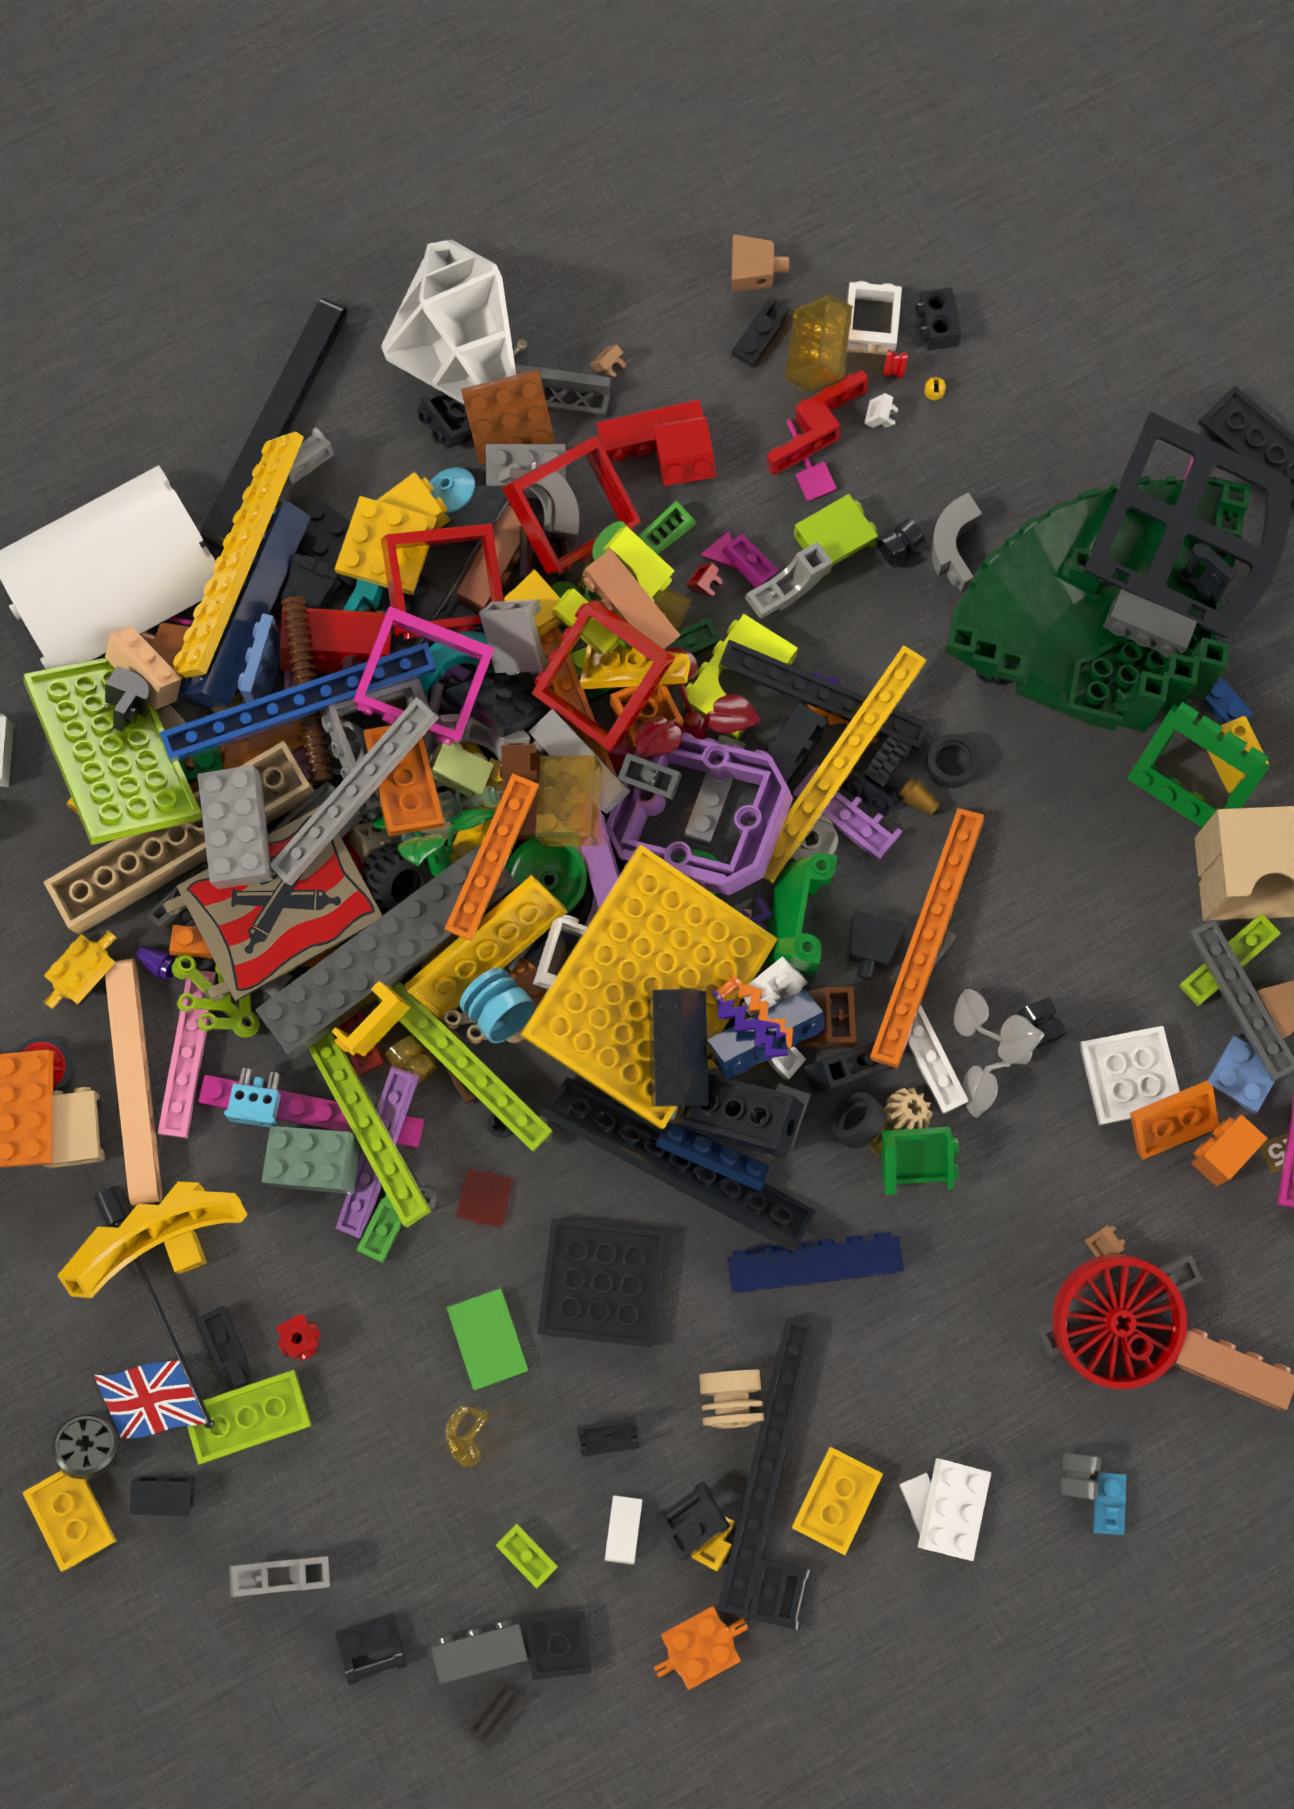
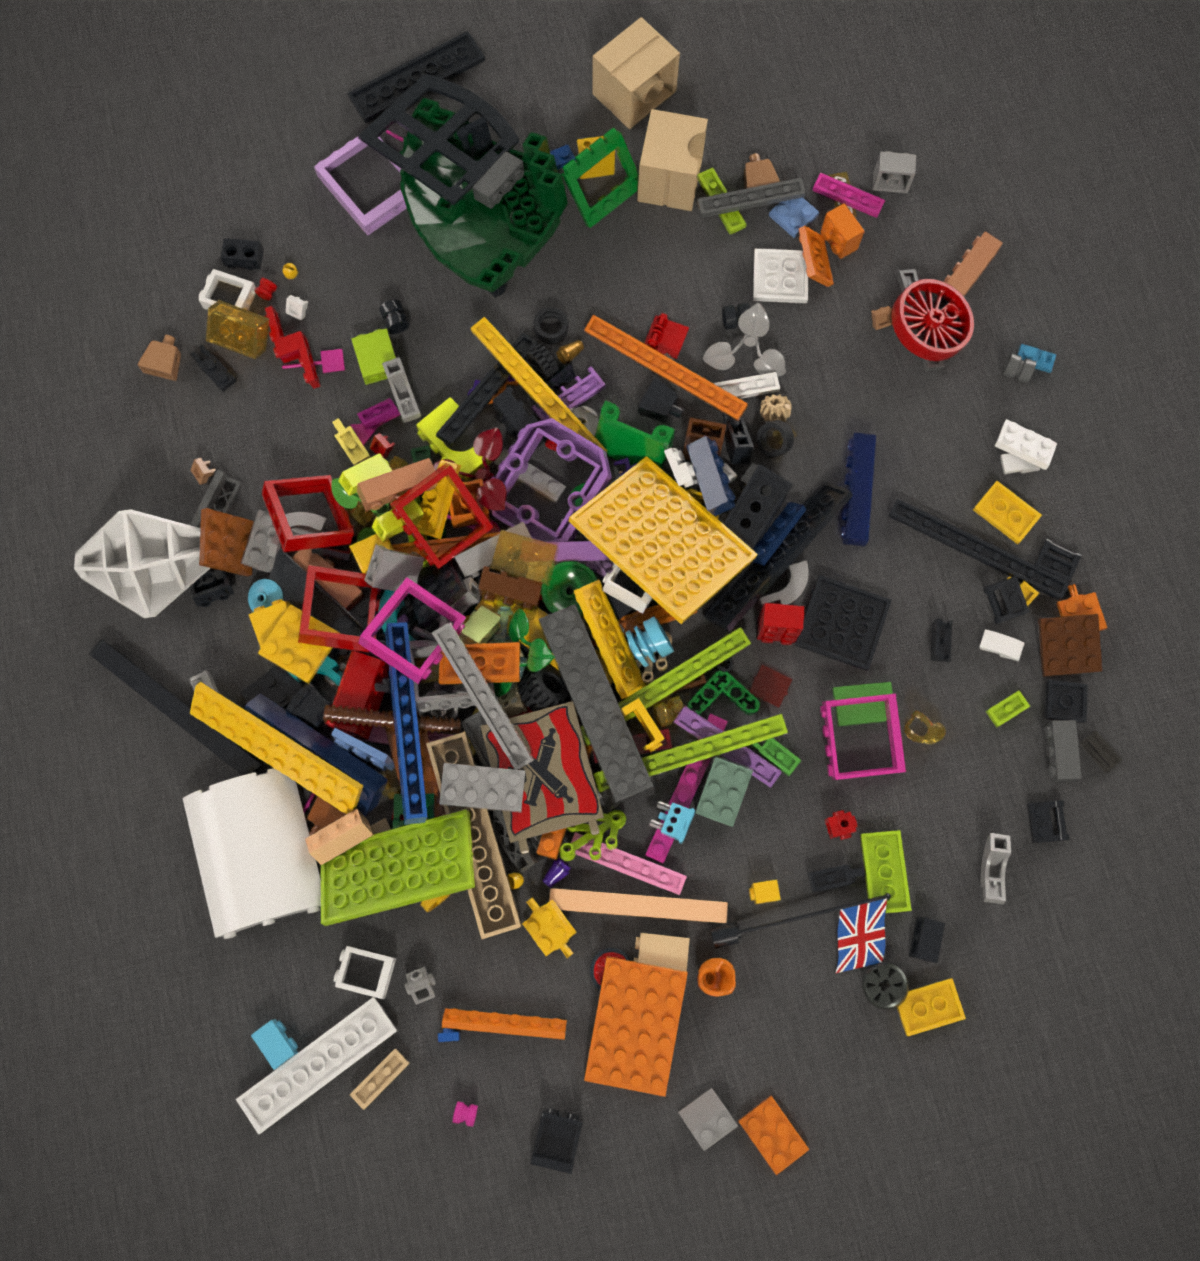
camera: 80 degrees left, 0 degrees up
yellow arch [57,1182,248,1298] -> none
brick [105,666,149,732] -> none
orange plate [445,773,539,941] -> none
red brick [597,399,704,462] -> none
dark grey brick [618,753,682,800] -> none
bright green slope [638,500,697,555] -> none
black slope [648,989,709,1107] -> none
red slope [653,416,716,486] -> none
tan wheel [699,1370,764,1429] -> none
piece [711,974,793,1058] -> none
green panel [881,1127,959,1195] -> none
light grey arch [931,493,982,592] -> none
none -> lavender window [314,137,407,236]
none -> light yellow plate [332,418,371,466]
none -> yellow hinge [507,872,524,890]
none -> red hinge [644,313,689,359]
none -> green beam [687,671,760,715]
none -> orange piece [697,958,736,997]
none -> light grey arch [757,560,809,609]
none -> red brick [757,603,804,645]
none -> dark pink window [820,693,906,780]
none -> reddish brown plate [1038,614,1102,676]

